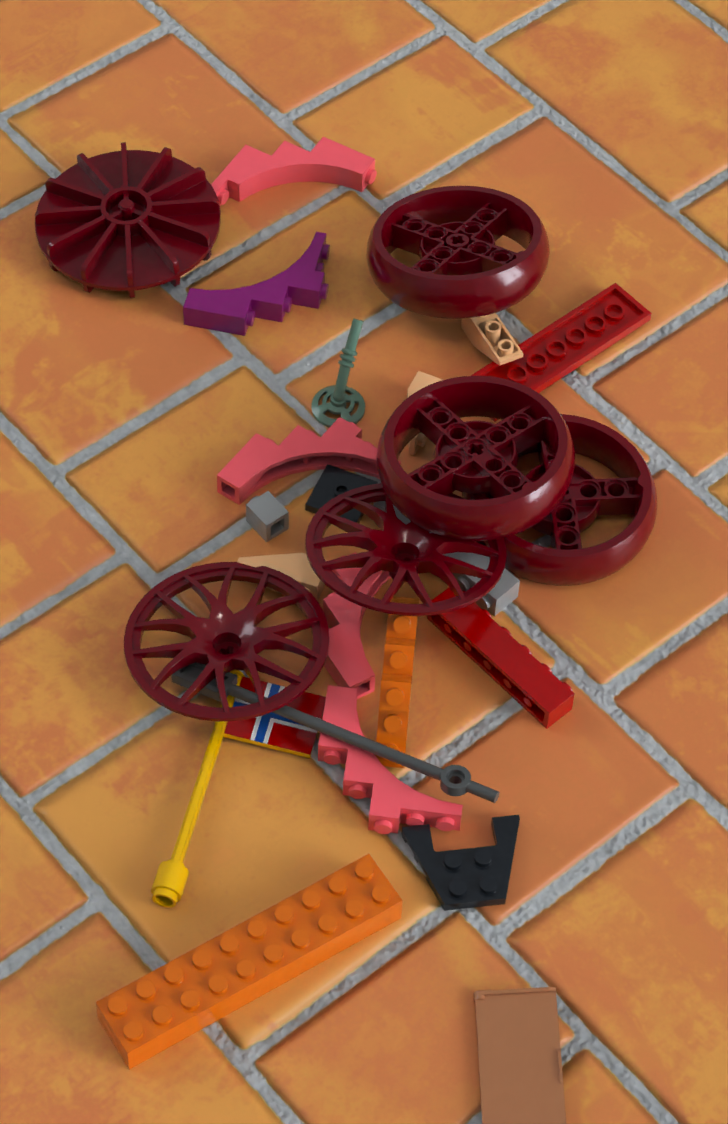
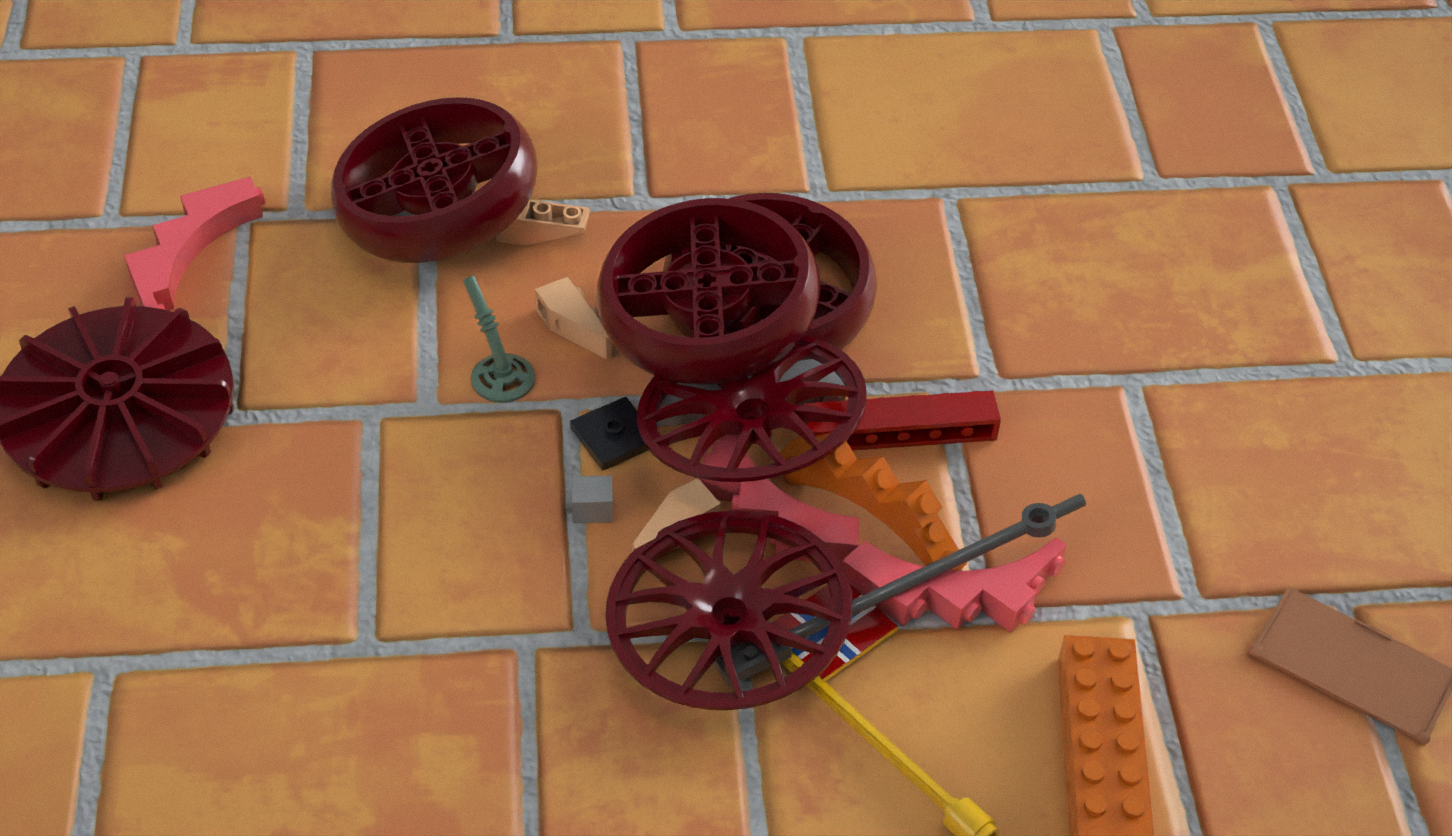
camera: 55 degrees left, 5 degrees down
magenta arch [183,231,330,336] -> none
coral arch [217,417,401,505] -> none
black wing [402,815,520,911] -> none
red plate [471,283,652,422] -> none

